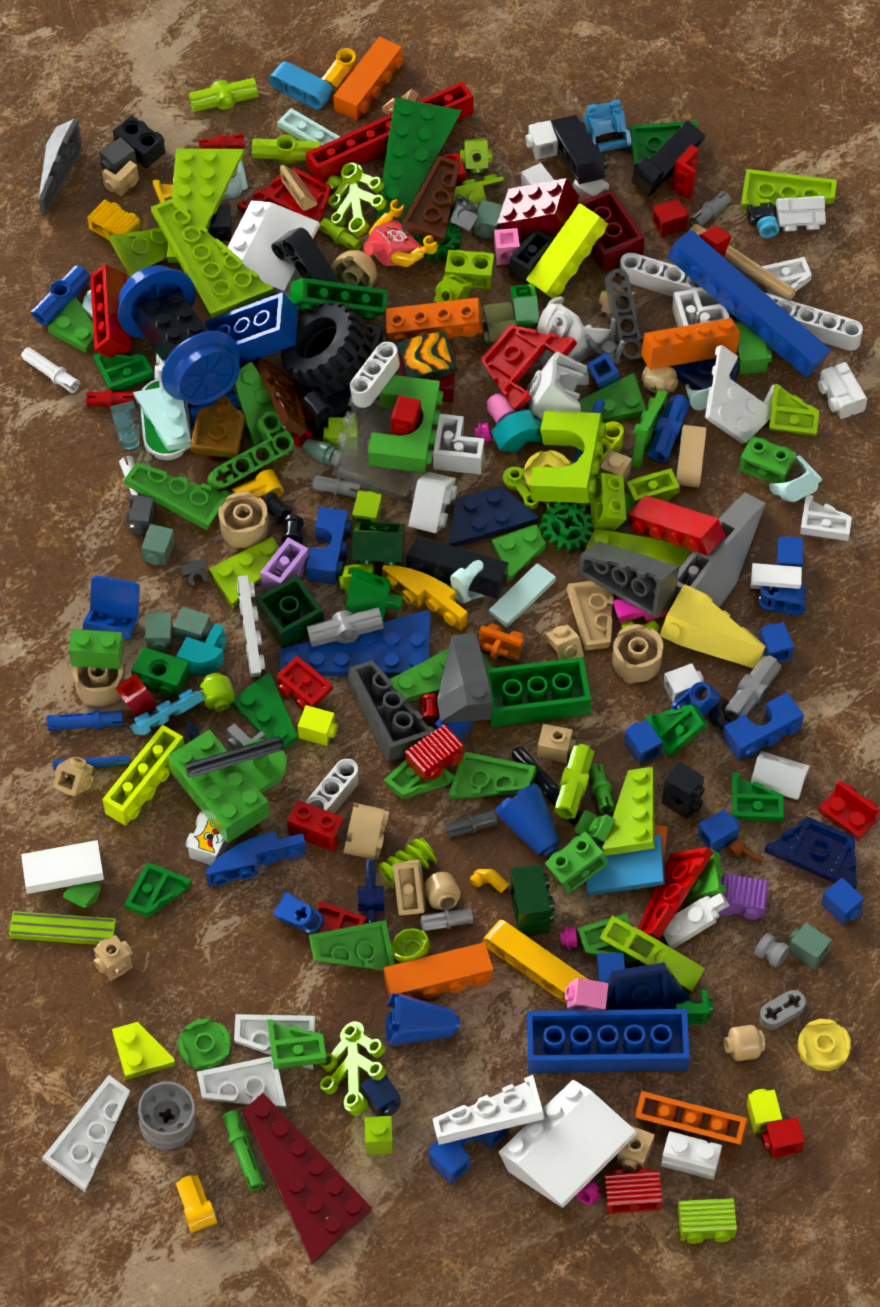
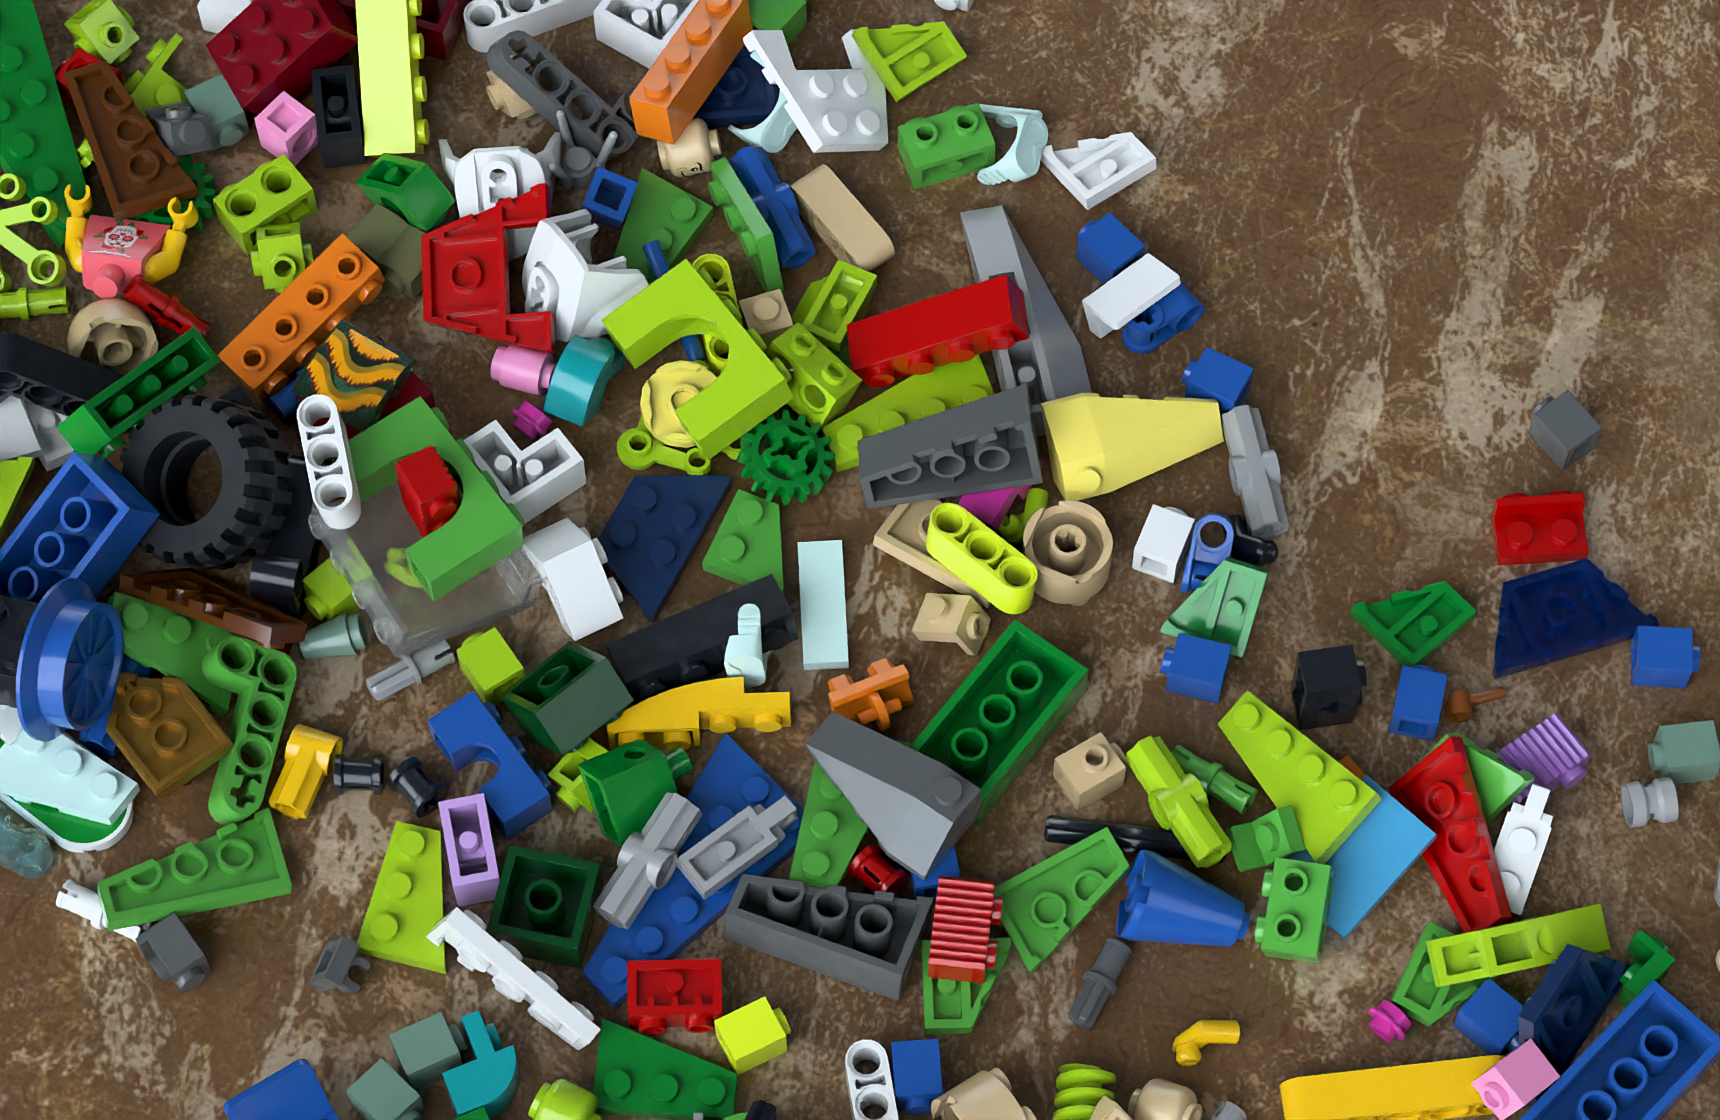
camera: 45 degrees left, 5 degrees up
sand green brick [141,524,175,566] -> none
tan brick [219,492,269,549] -> none
dark green brick [510,864,555,937] -> none
blue arch [722,692,804,761] -> none
white panel [751,751,810,800] -> none
none -> red pin [122,274,210,338]
none -> light grey hinge [676,795,798,900]
none -> blue brick [891,1039,943,1116]
none -> neon yellow beam [926,503,1038,614]

